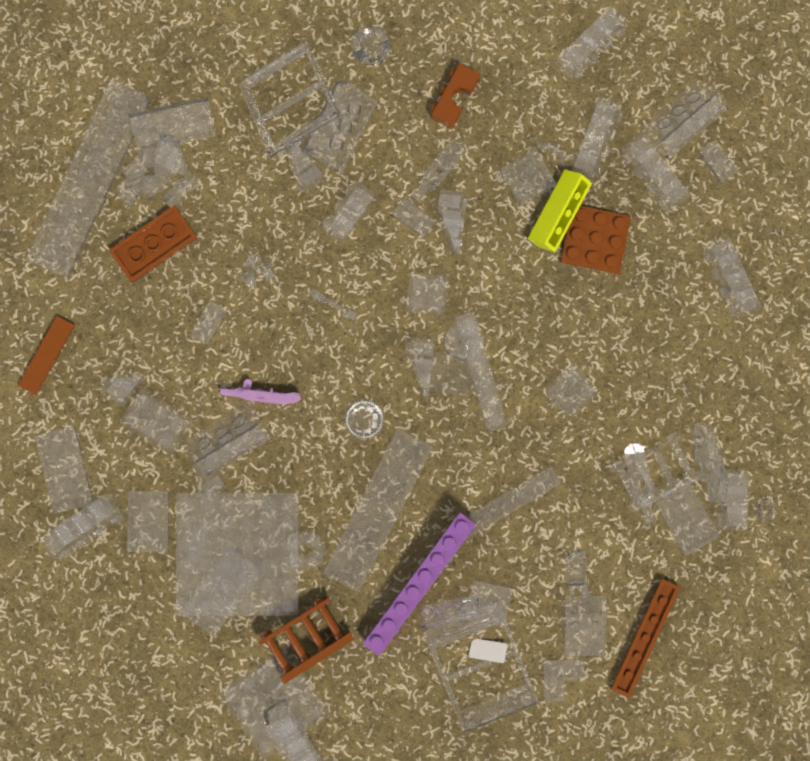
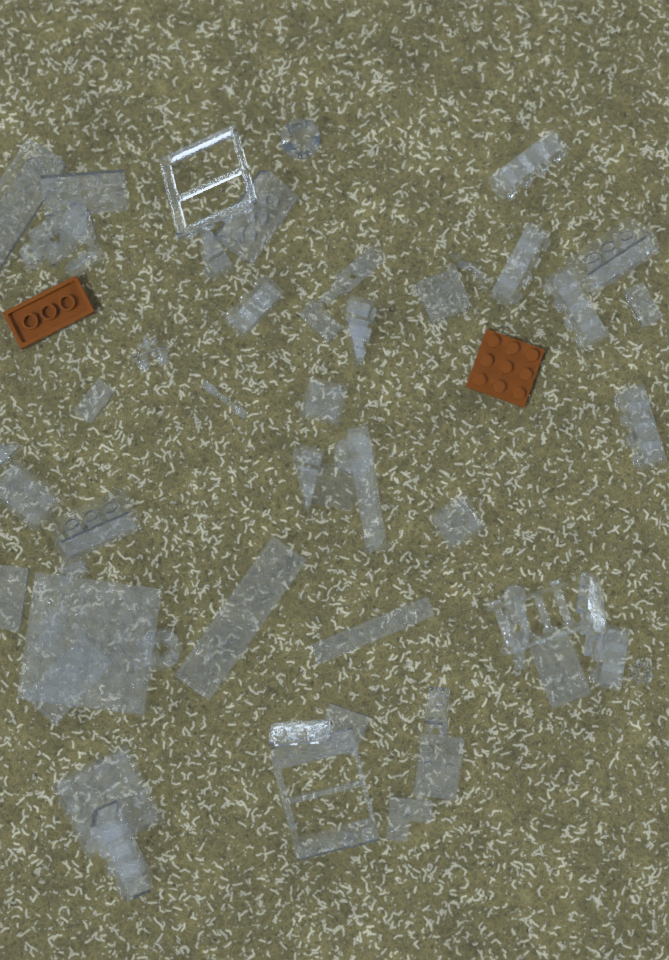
camera: 10 degrees right, 0 degrees up
lavender piece [220,379,301,405] -> none
dark orange fence [258,597,354,684] -> none
clear dish [344,399,384,440] -> none
medium lavender brick [363,511,477,656] -> none
dark orange arch [430,63,481,130] -> none
white sticker [469,639,507,663] -> none
neon yellow brick [528,170,592,253] -> none
dark orange plate [610,578,681,698] -> none

